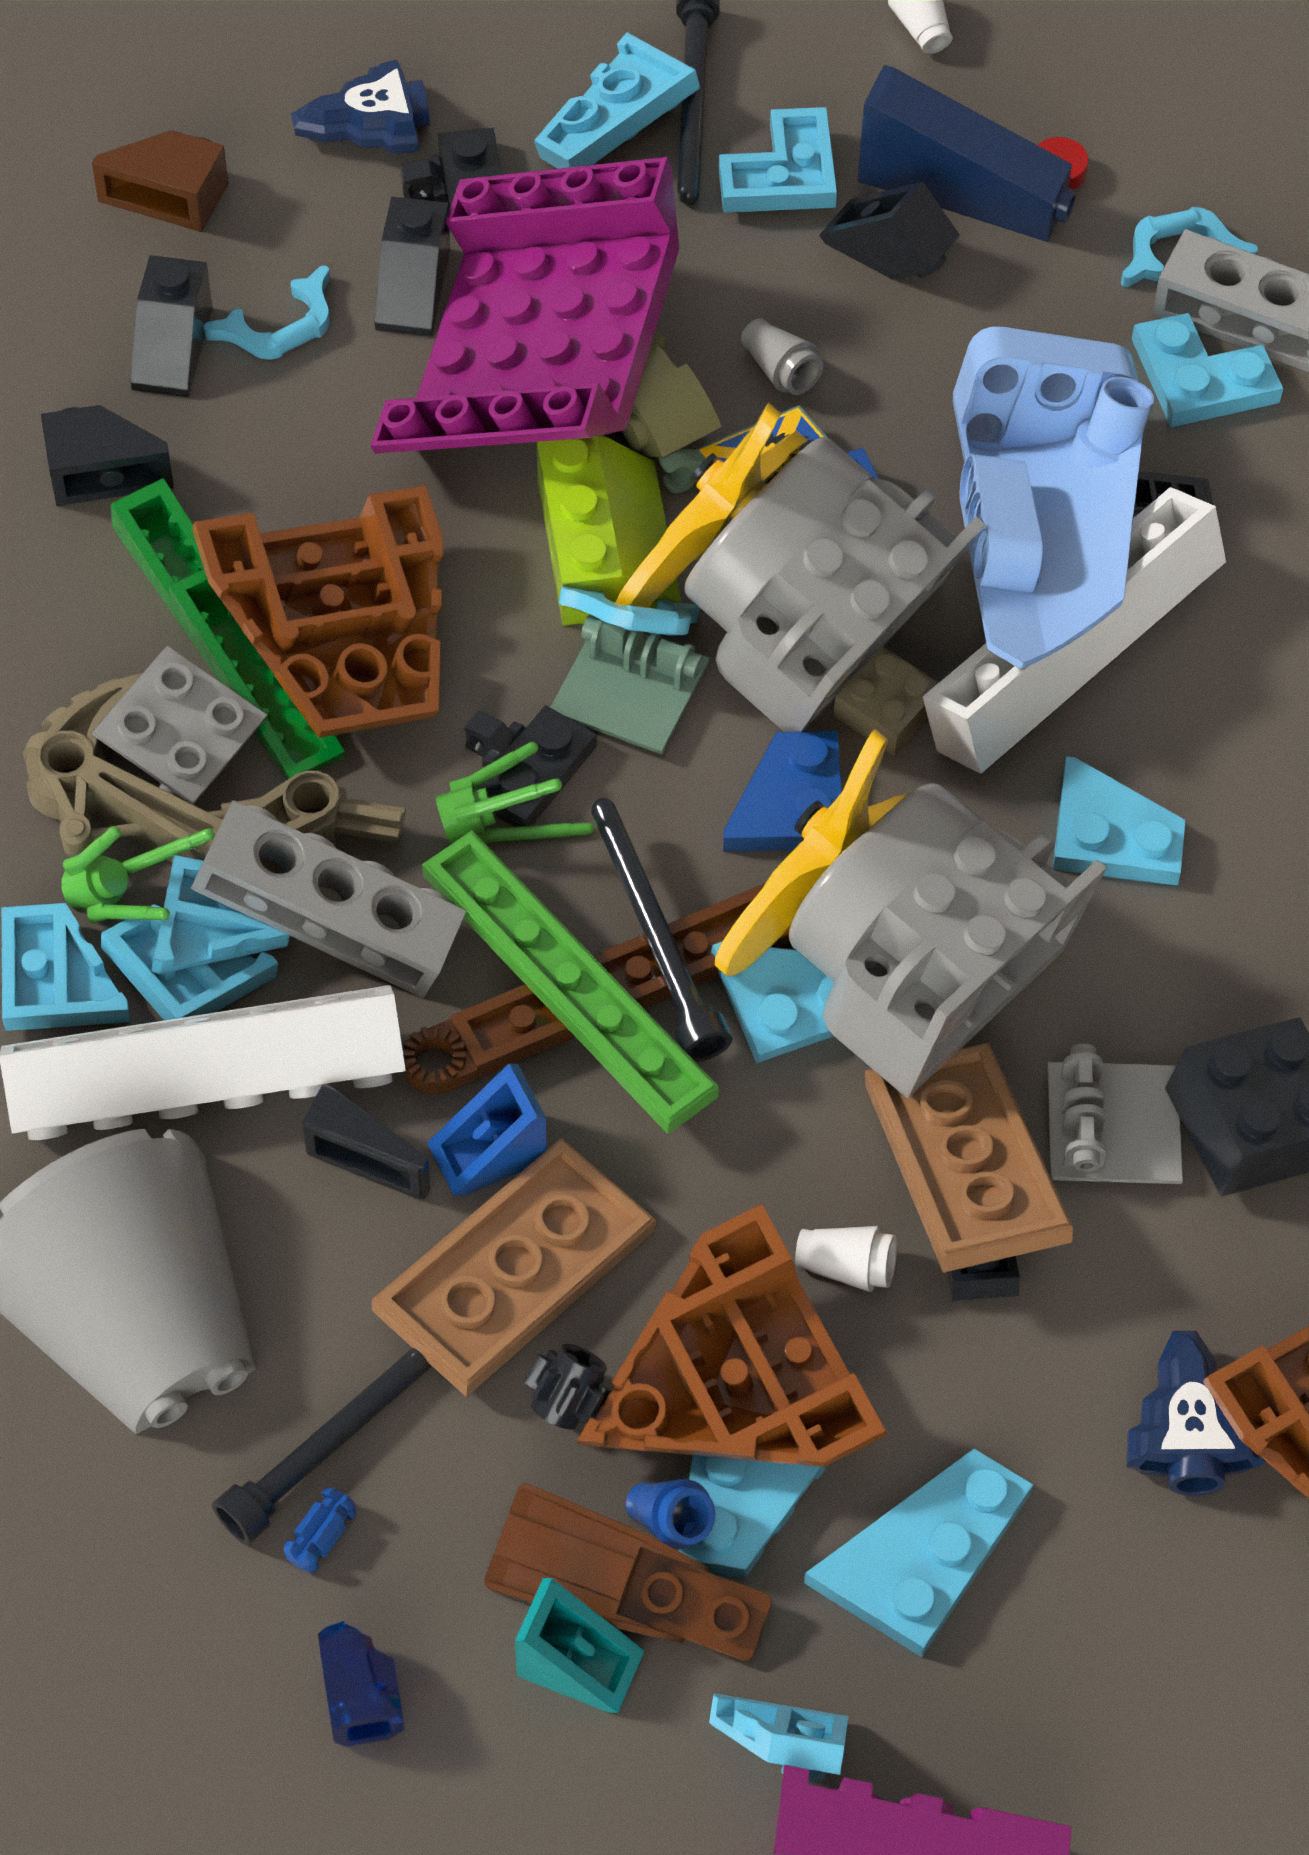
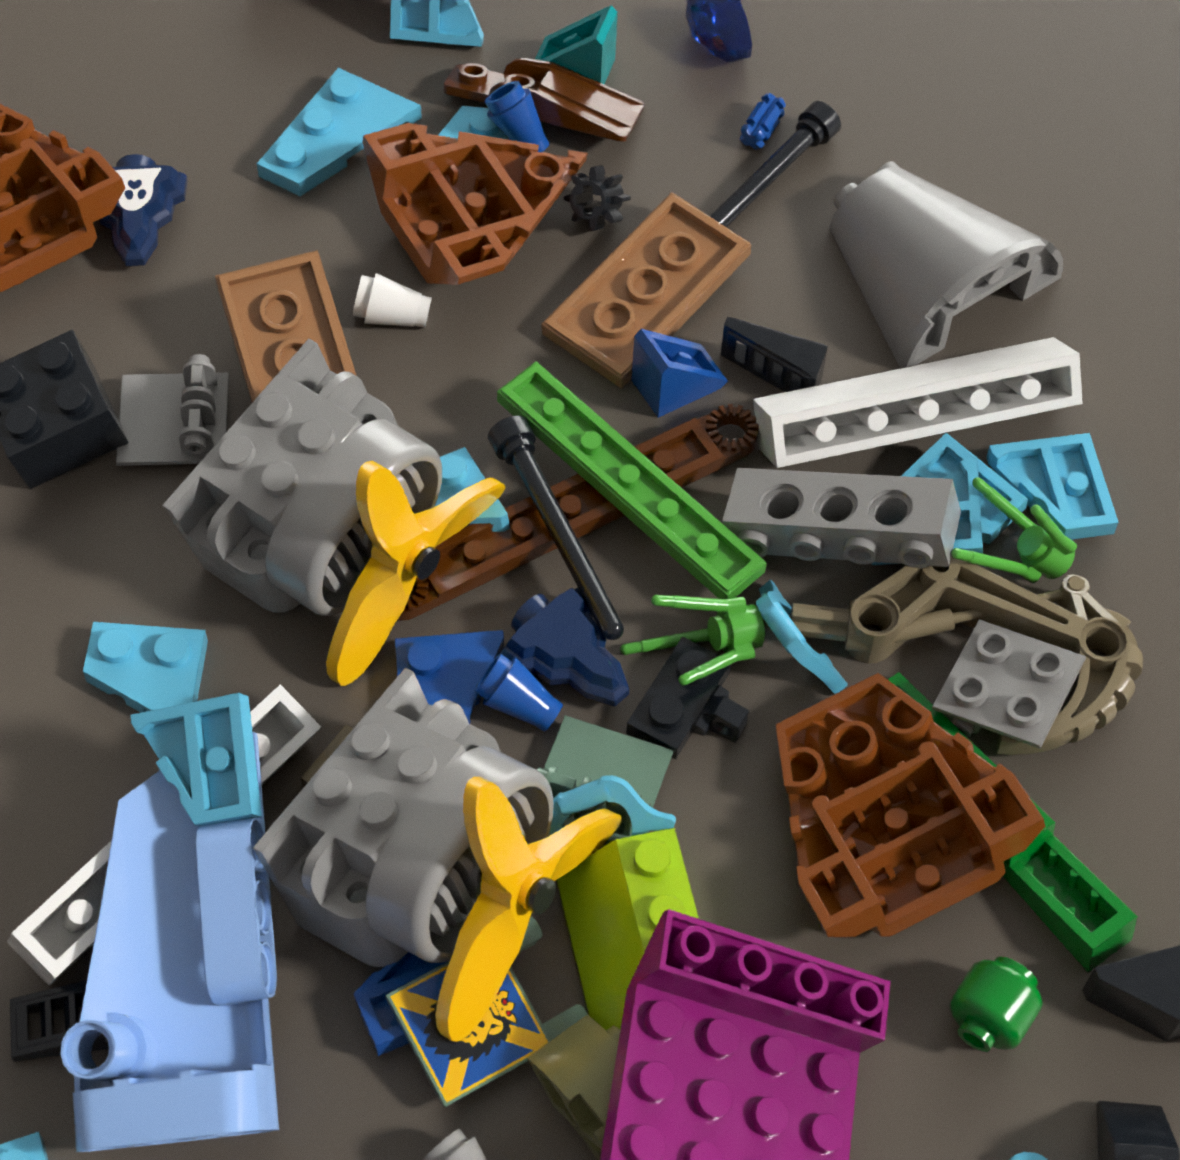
camera: 175 degrees right, 0 degrees up
none -> medium azure wing [131,693,262,826]
none -> blue cone [474,653,563,732]
none -> dark blue rock [501,588,630,707]
none -> medium azure helmet [756,580,848,694]
none -> green head [949,956,1043,1052]

